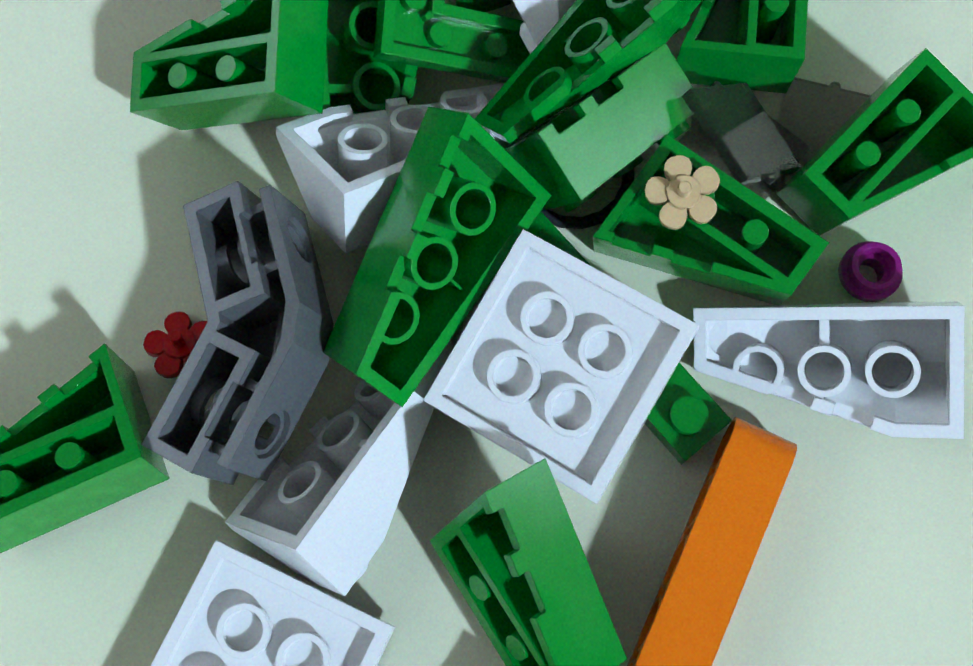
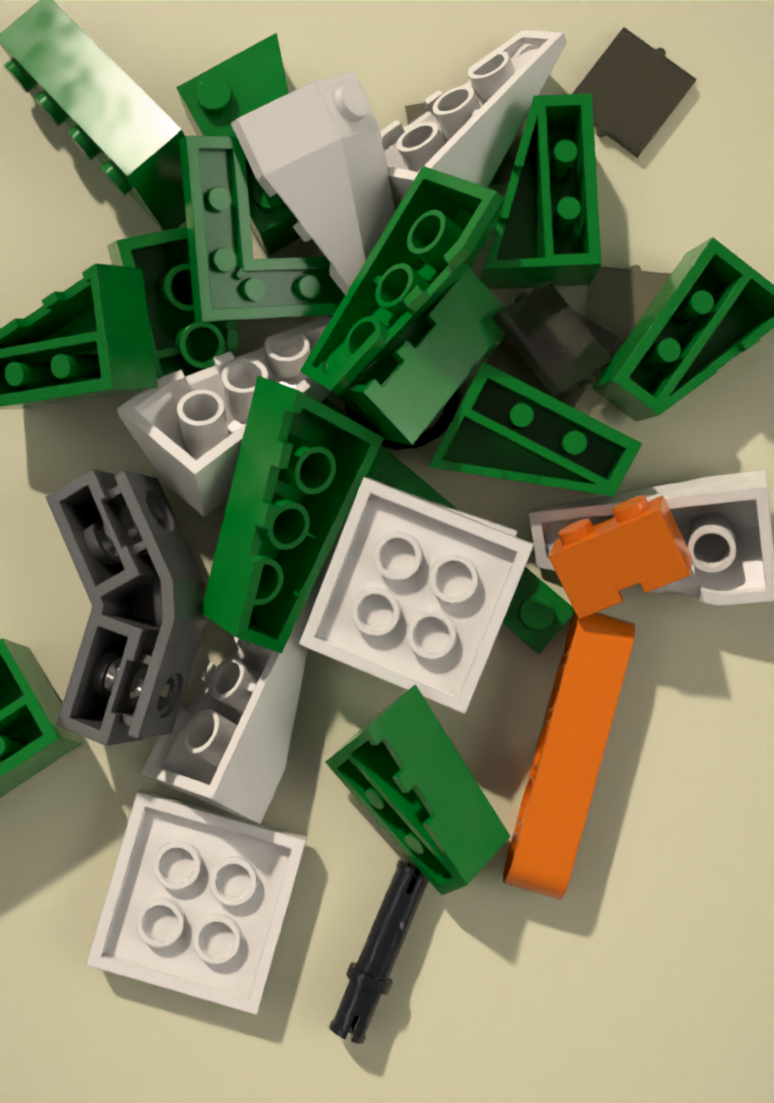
camera: 10 degrees left, 10 degrees up
red plant [143,312,208,379] -> none
tan plant [645,155,720,230] -> none
magenta plate [838,241,903,302] -> none
none -> orange brick [548,495,692,619]

